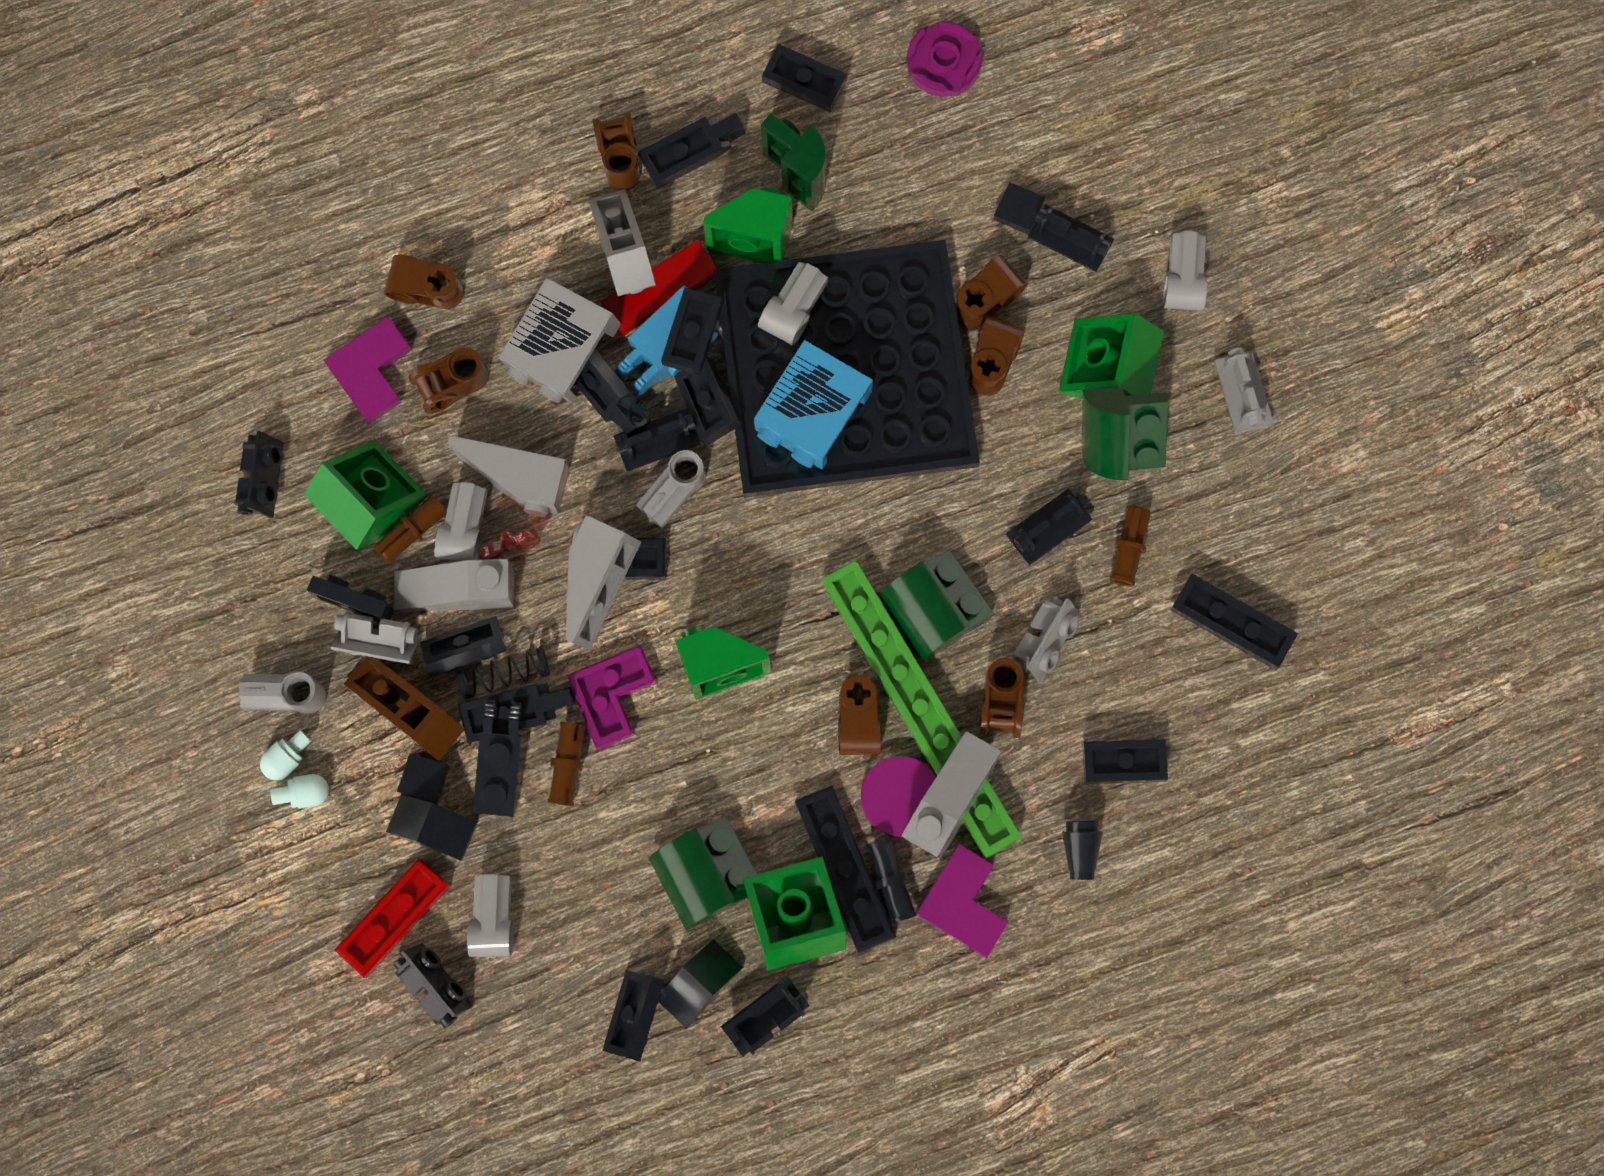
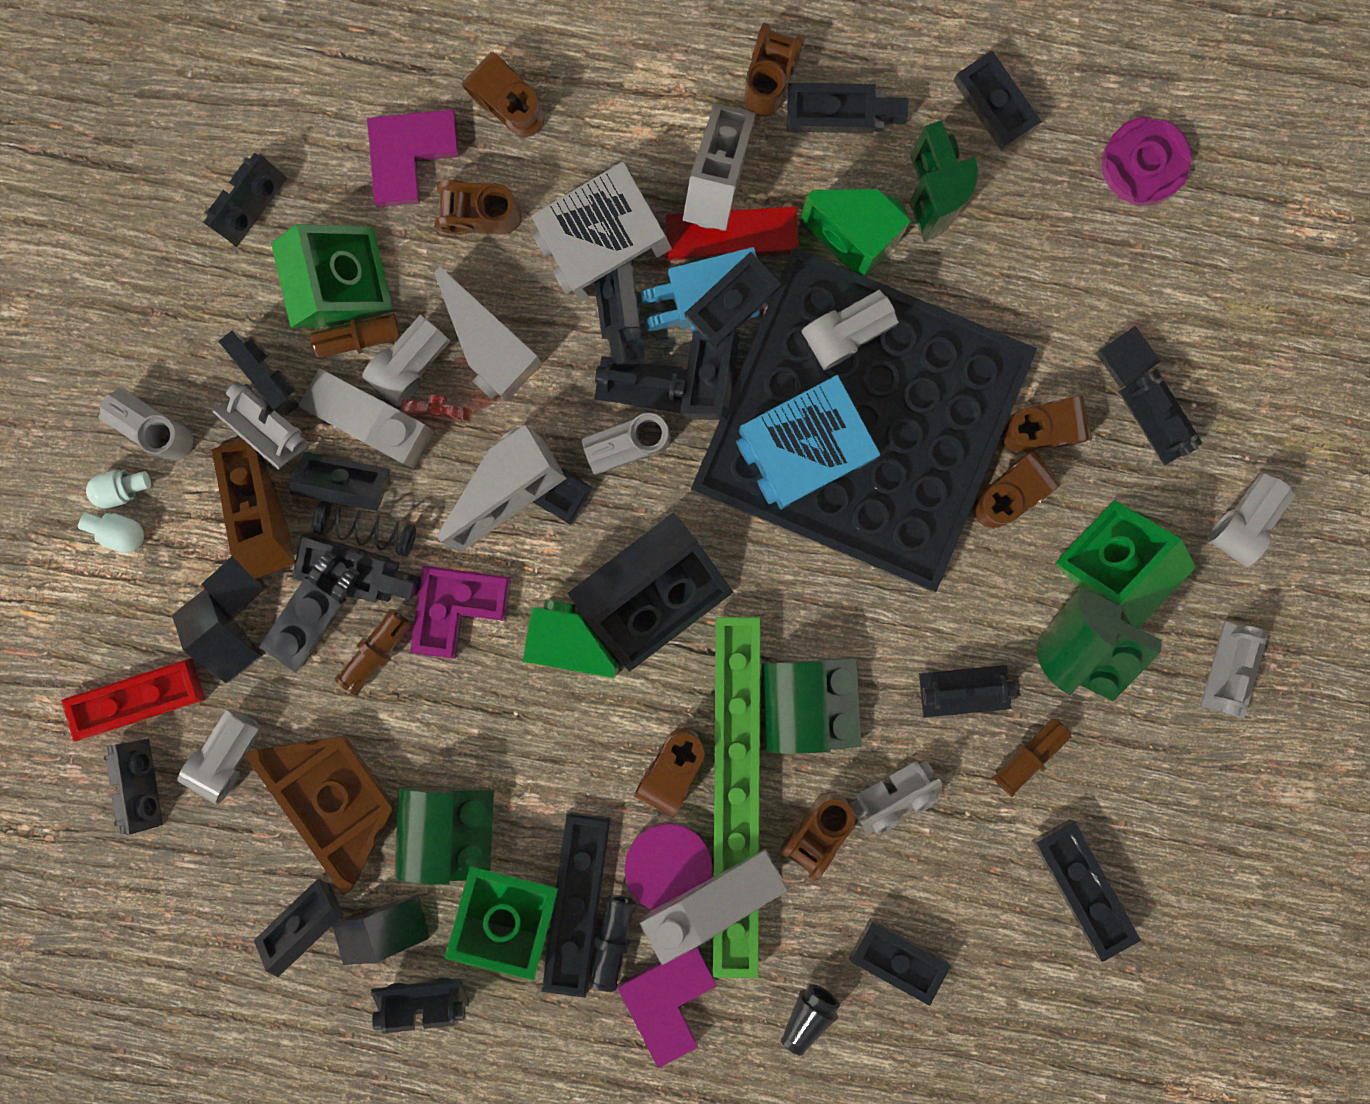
camera: 30 degrees right, 10 degrees up
none -> reddish brown wing [244,735,396,896]
none -> black slope [567,512,734,672]

